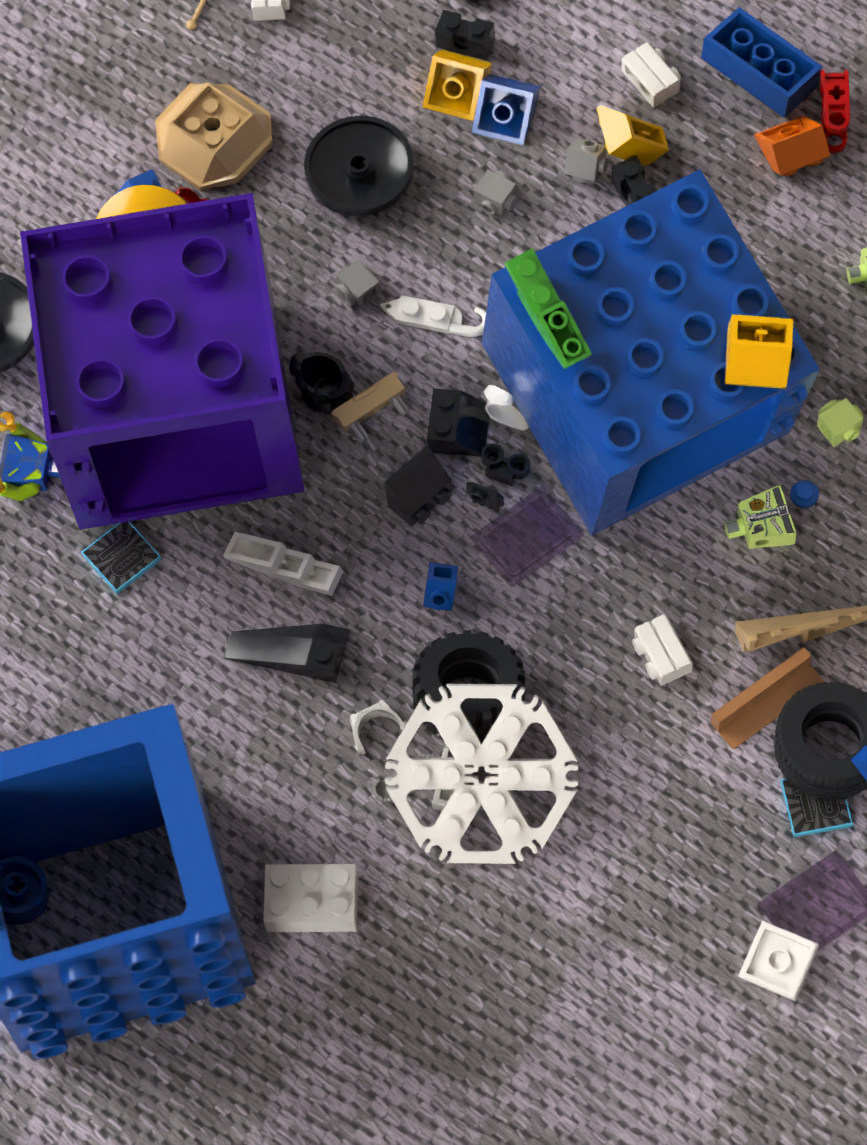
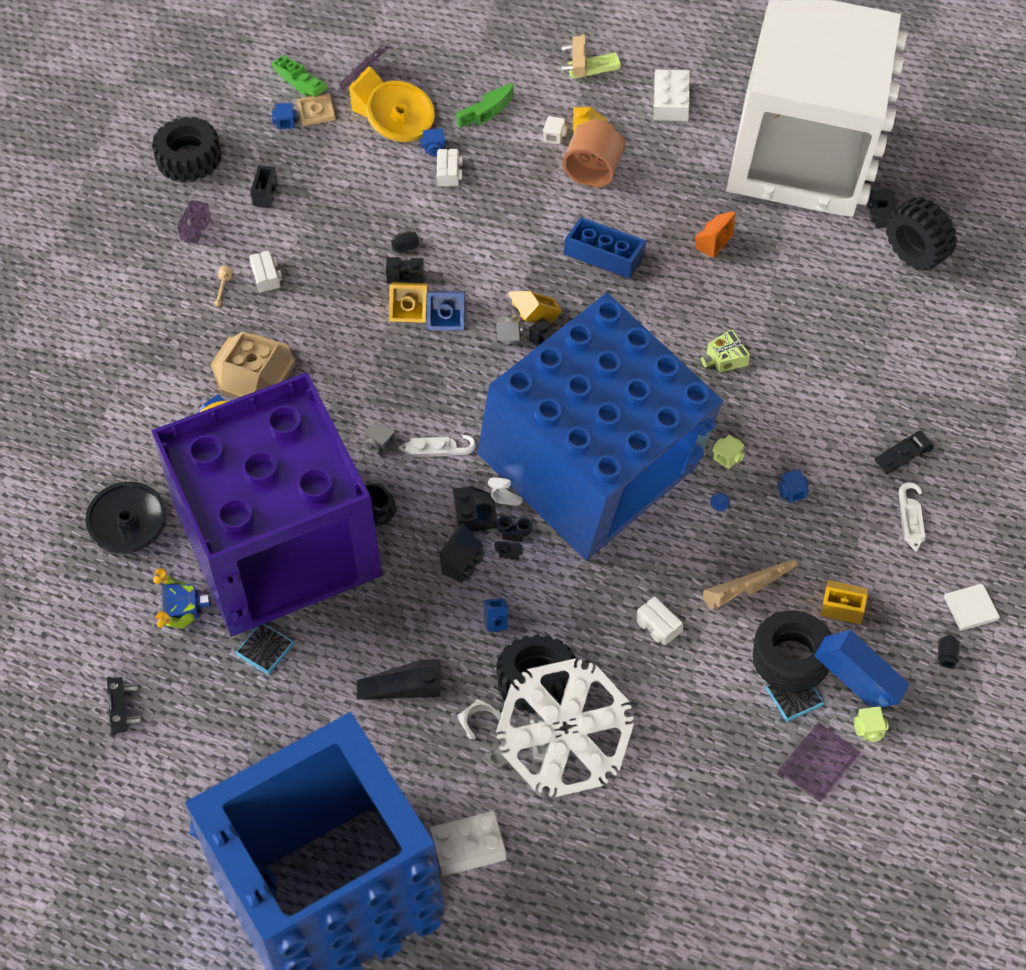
camera: 20 degrees left, 10 degrees down
white slope [223,532,344,596] -> none
black dish [304,116,414,216] -> none
tan piece [332,372,409,442] -> none
clear purple piece [469,486,584,588] -> none
light grey brick [473,169,518,217] -> none
bright green slope [504,248,592,369] -> none
white brick [622,42,681,108] -> none
medium nougat panel [711,647,824,749] -> none
yellowish green torso [724,485,797,549] -> none
yellow slope [725,314,793,389] -> none
white tile [738,921,820,1002] -> none
orange slope [754,115,831,176] -> none
red piece [820,70,850,153] -> none

